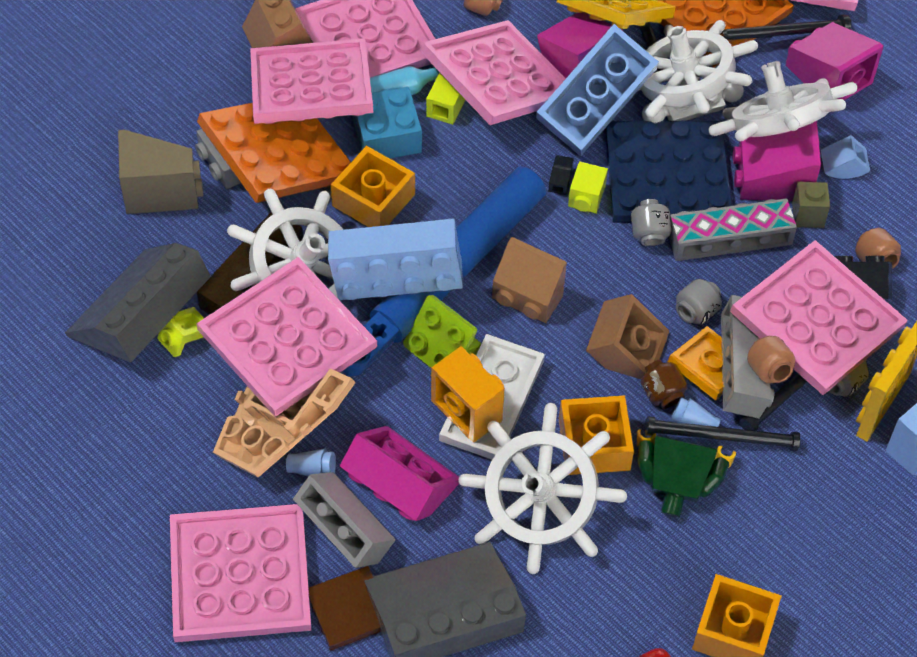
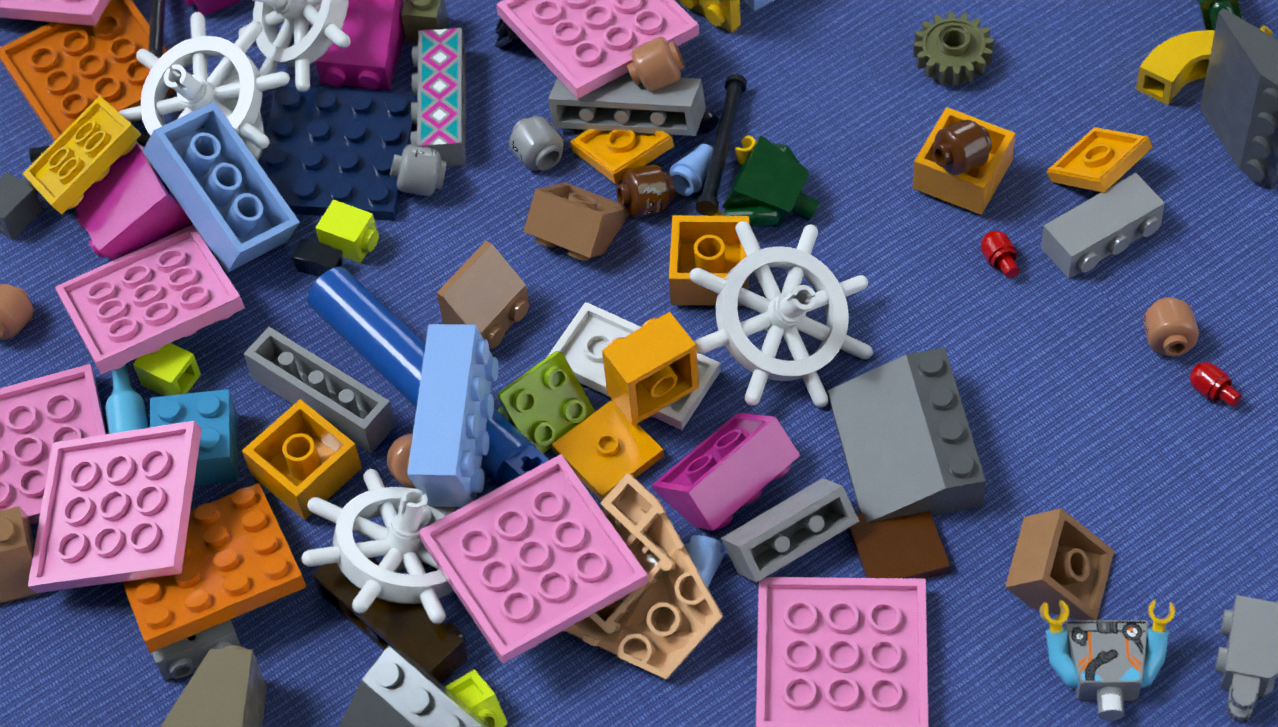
camera: 75 degrees left, 0 degrees up
none -> light grey brick [244,327,396,454]
none -> light orange plate [551,400,664,501]
none -> olive gear [913,11,994,85]
none -> reddish brown head [932,120,992,175]

